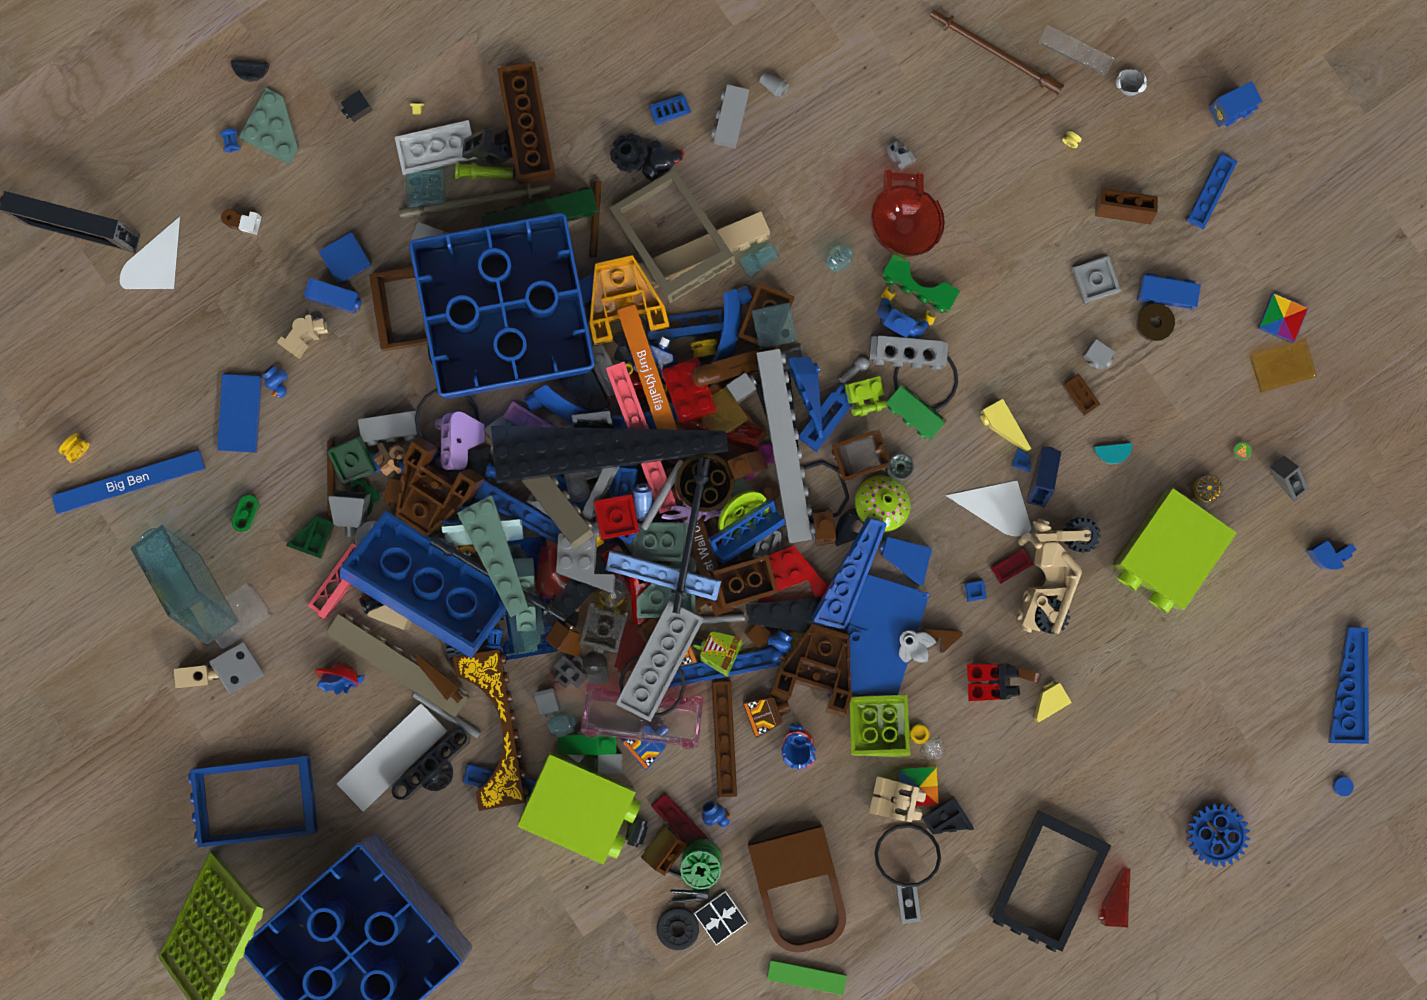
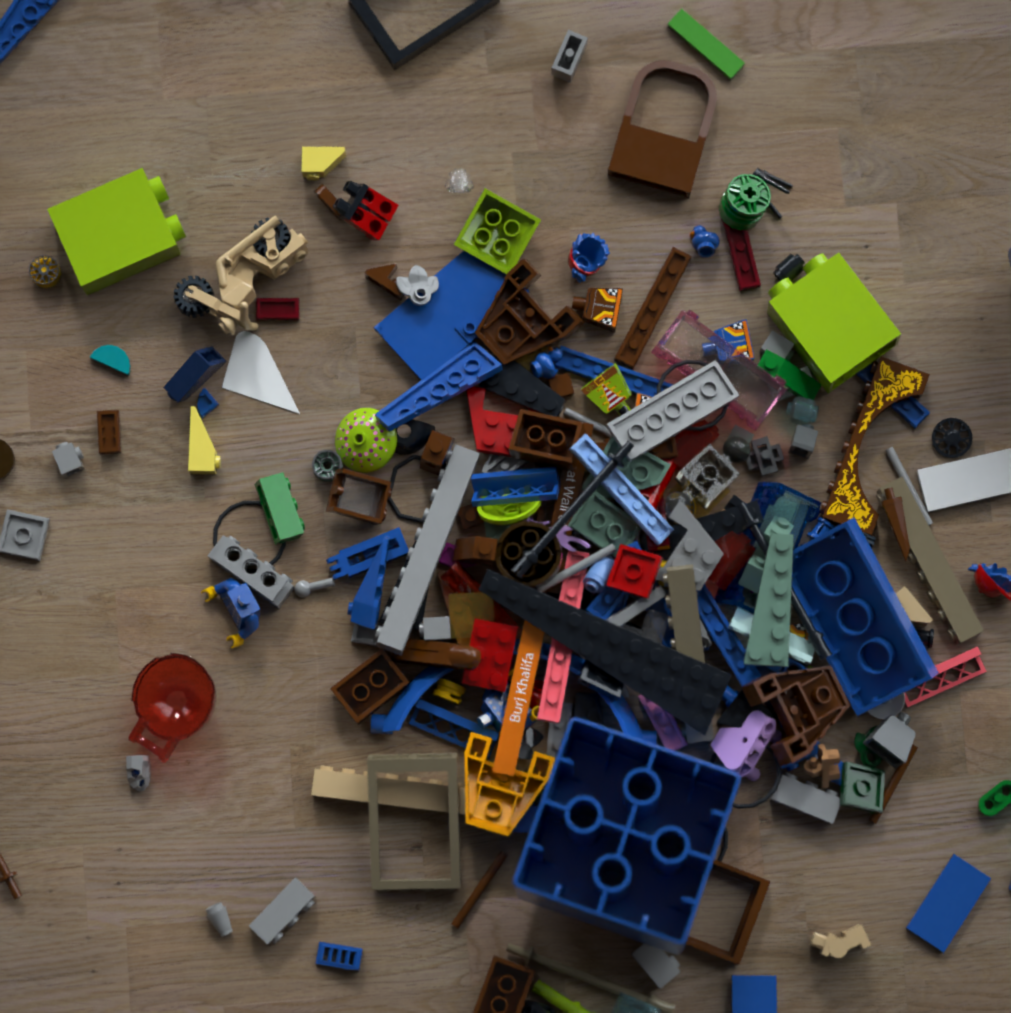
camera: 145 degrees left, 5 degrees down
blue animal [262,365,288,398] -> none
dark green wing [286,516,334,559] -> none
blue slope [304,278,362,314] -> none
reddish brown brick [384,478,402,507] -> none
black beam [391,729,471,800] -> none
dark green brick [481,187,599,227] -> none
reddish brown slope [545,621,580,657] -> none
black plant [610,133,649,173] -> none
black animal [641,140,685,181] -> none
reddish brown brick [641,826,688,876] -> none
black wheel [657,908,699,950] -> none
black tile [694,890,748,945] -> none
clear light blue piece [738,243,779,278] -> none
clear light blue tile [752,303,798,349] -> none
clear light blue head [825,245,854,273] -> none
lime plate [845,376,887,416] -> none
tan hips [869,776,926,822] -> none
black piece [874,824,941,888] -> none
blue slope [879,537,932,586] -> none
green arch [881,254,960,314] -> none
tile [898,766,939,807] -> none
yellow tile [910,724,929,744] -> none
black wing [922,796,974,834] -> none
blue tile [964,580,987,602] -> none

